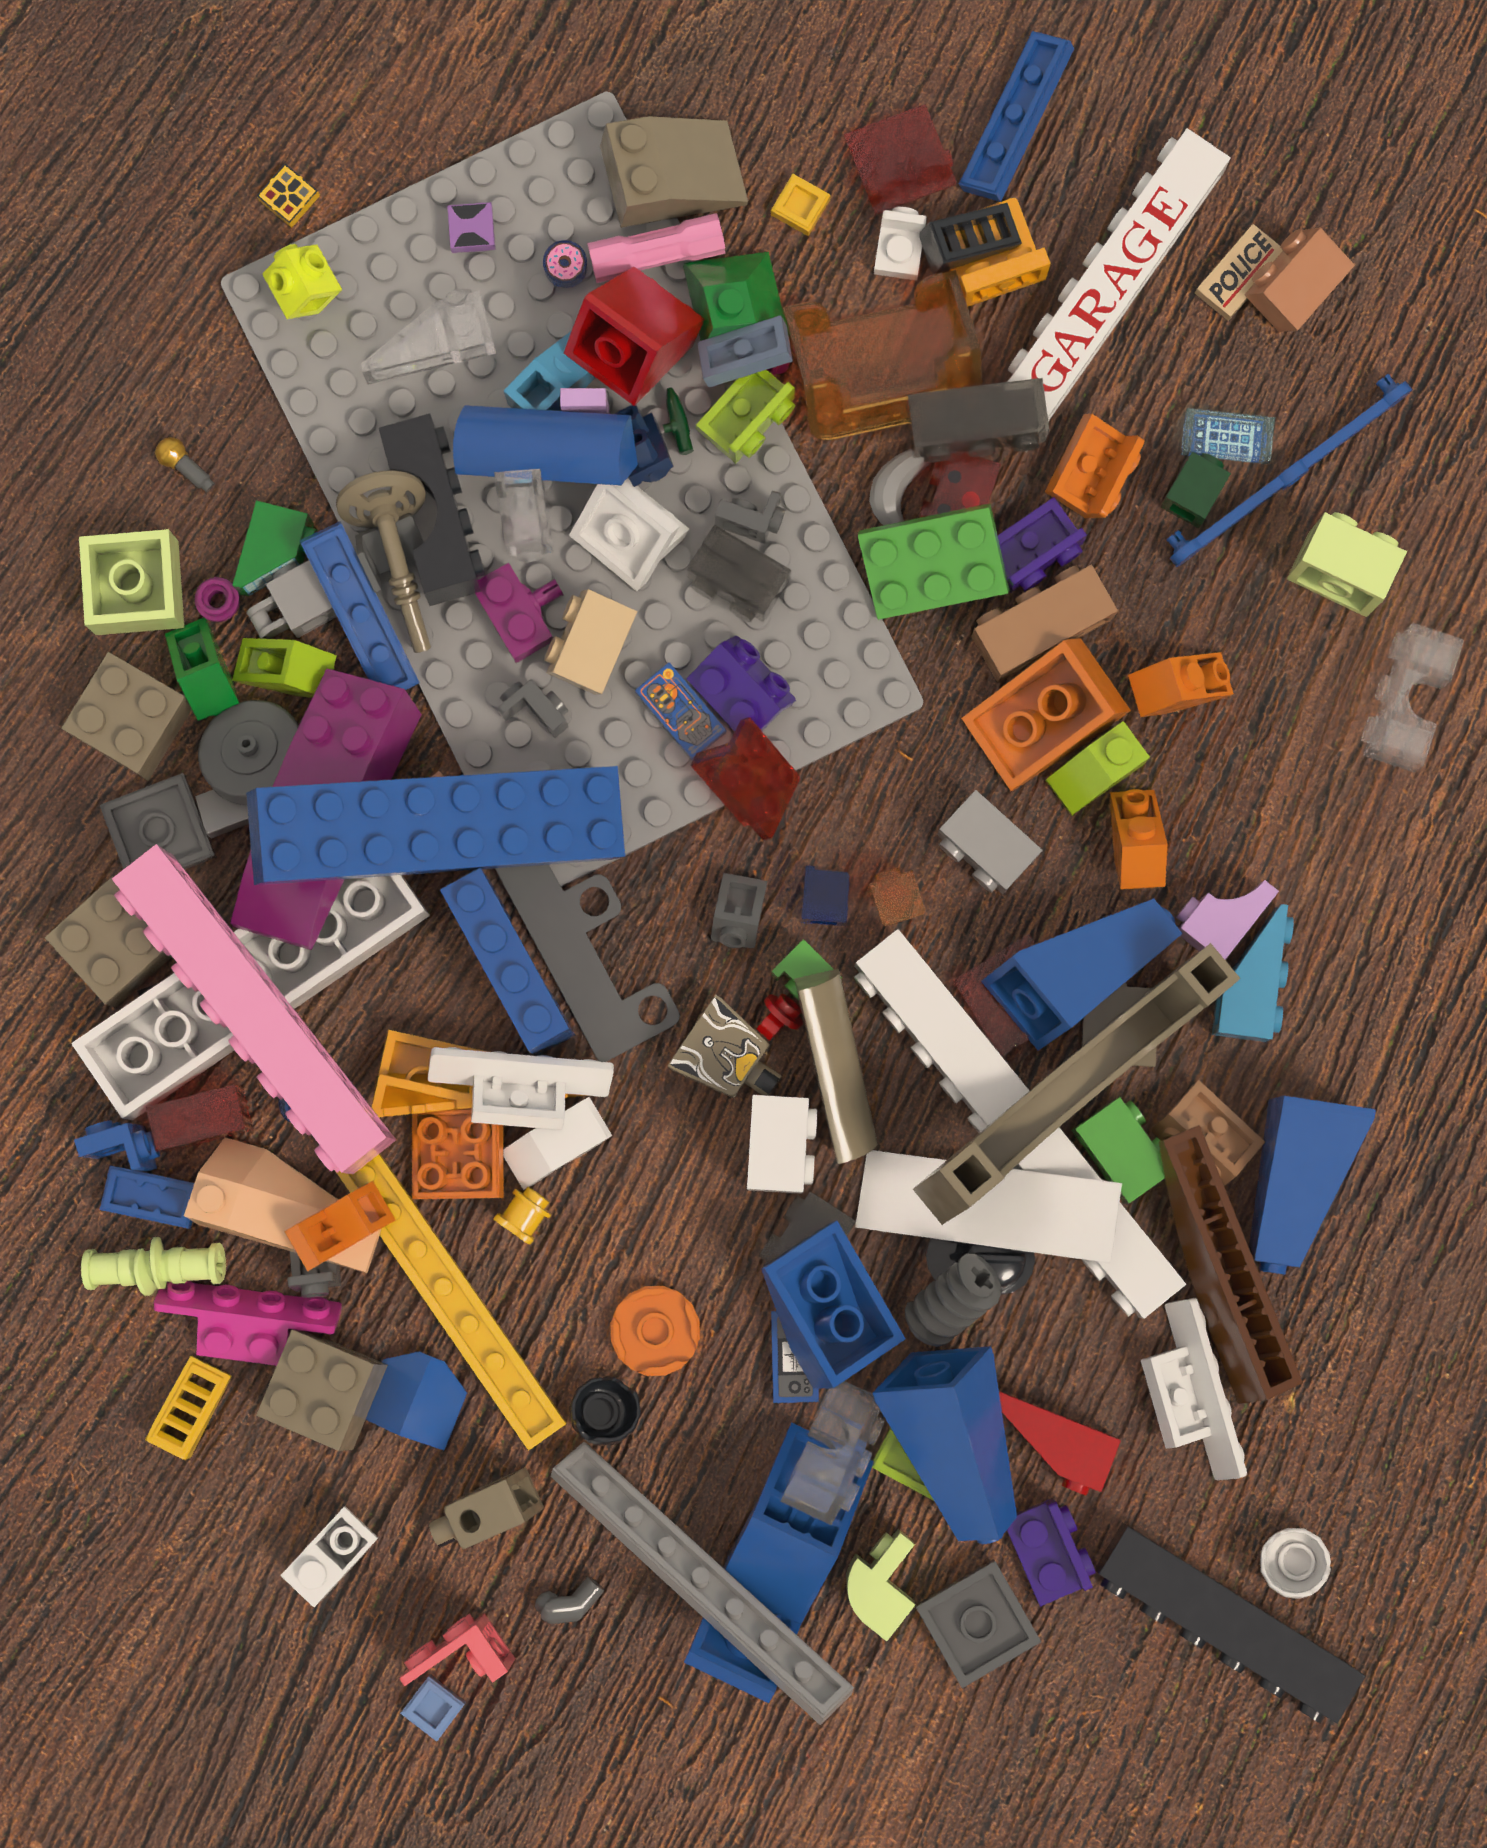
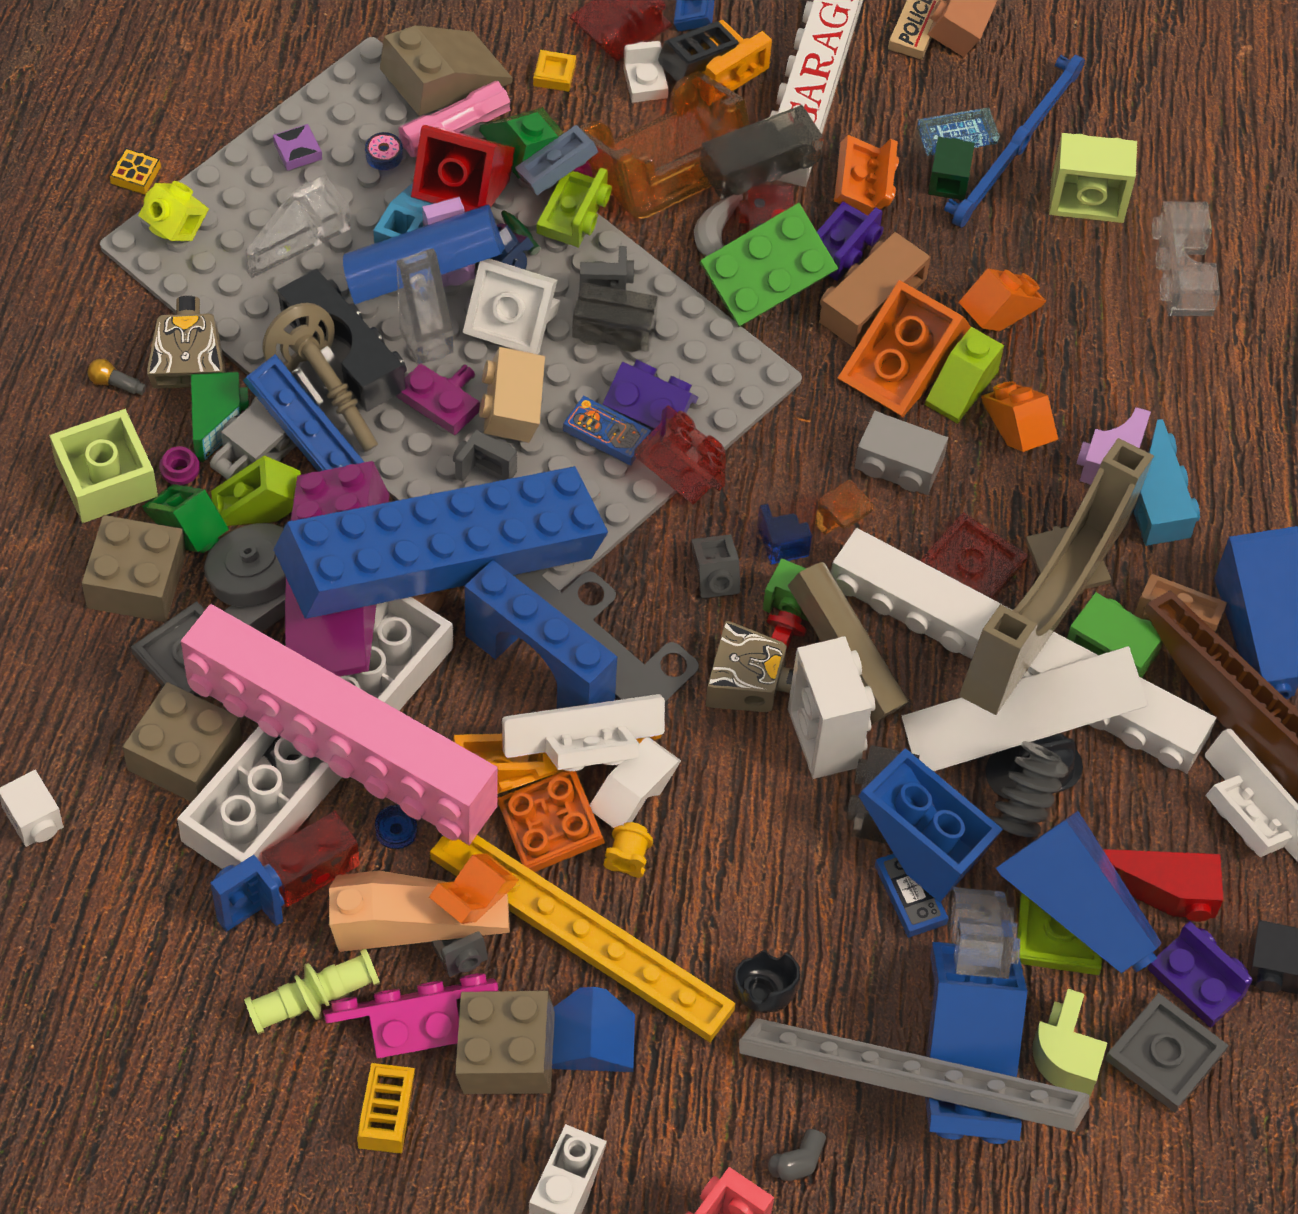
camera: 25 degrees left, 25 degrees down
blue plate [100,1165,195,1229] -> none
dark tan torso [429,1466,544,1549] -> none
orange tile [610,1286,700,1376] -> none
blue slope [981,899,1183,1051] -> none
none -> dark tan torso [147,296,226,388]

